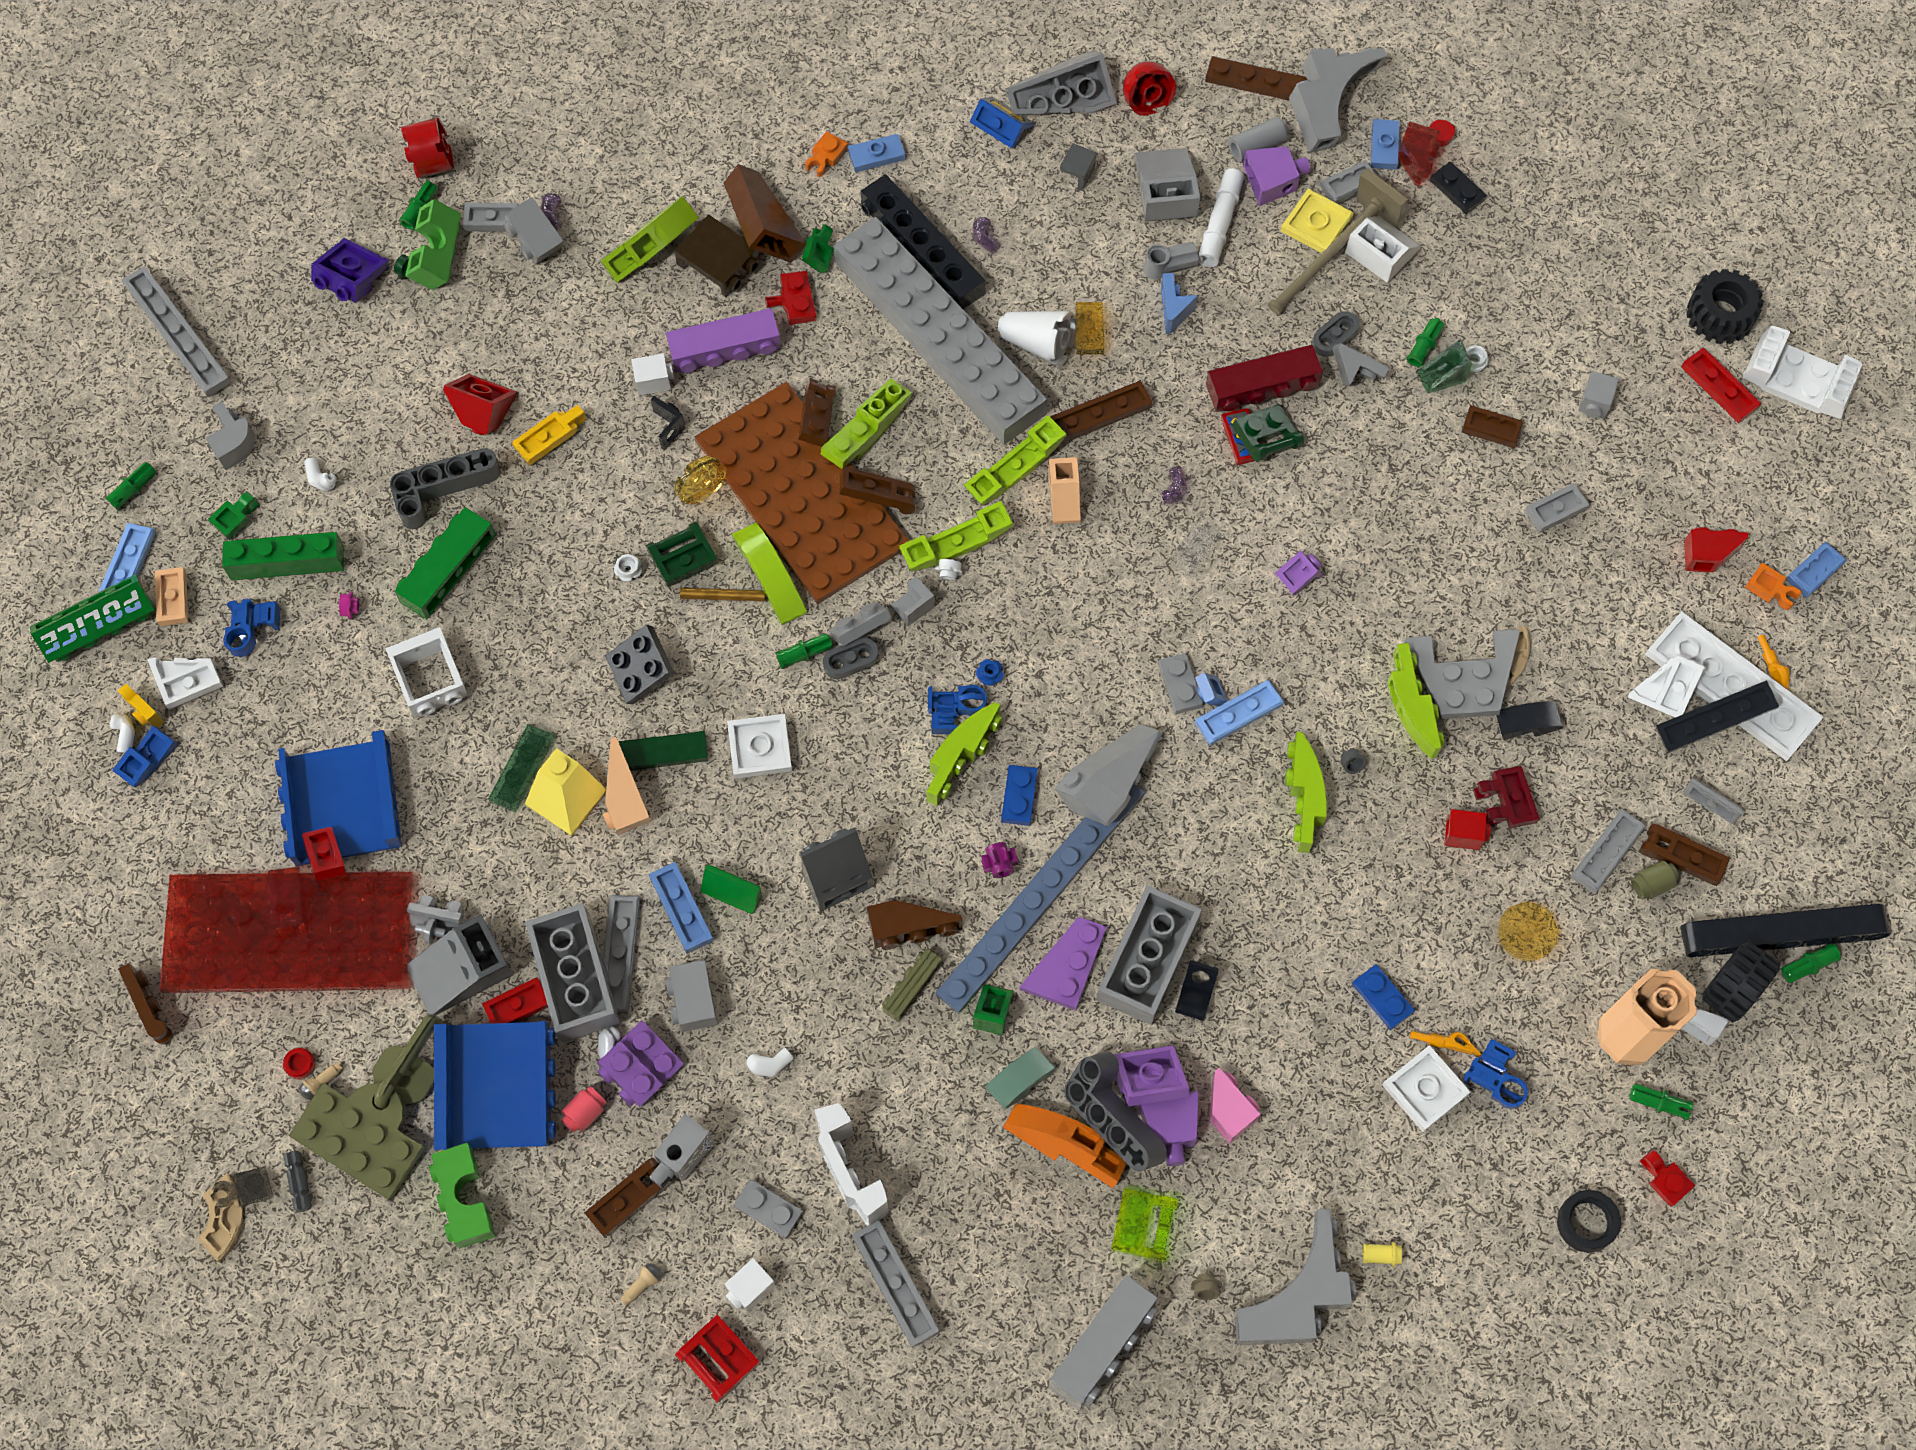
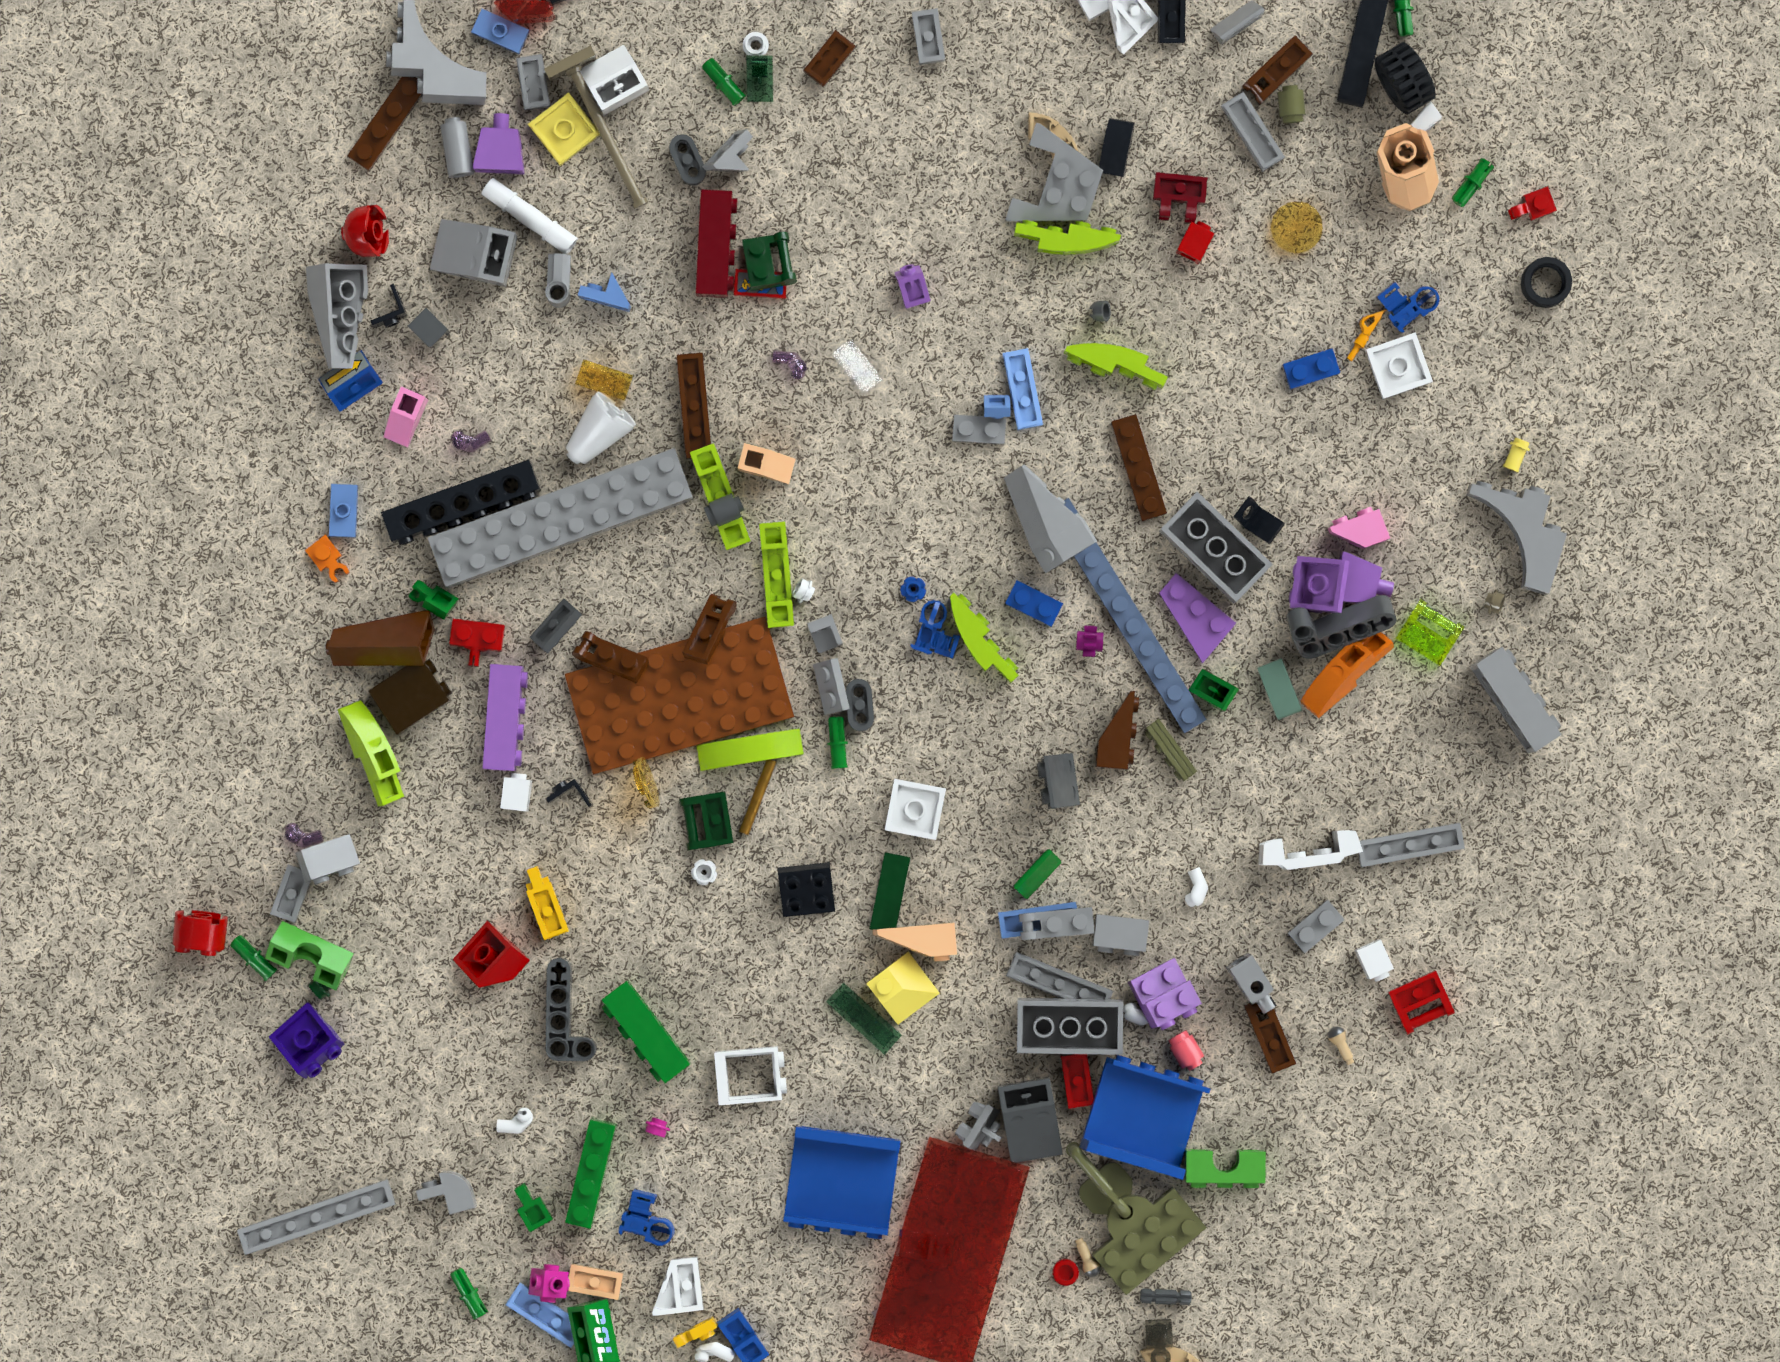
camera: 70 degrees left, 20 degrees up
red plate [302,827,346,881] -> none
lime slope [821,378,912,469] -> none
none -> black bracket [371,283,407,328]
none -> bright pink slope [384,387,428,448]
none -> dark pink brick [528,1264,570,1303]
none -> dark grey plate [530,598,582,654]
none -> dark grey brick [704,493,744,527]
none -> light grey plate [1019,907,1094,940]
none -> reddish brown plate [1111,414,1167,521]

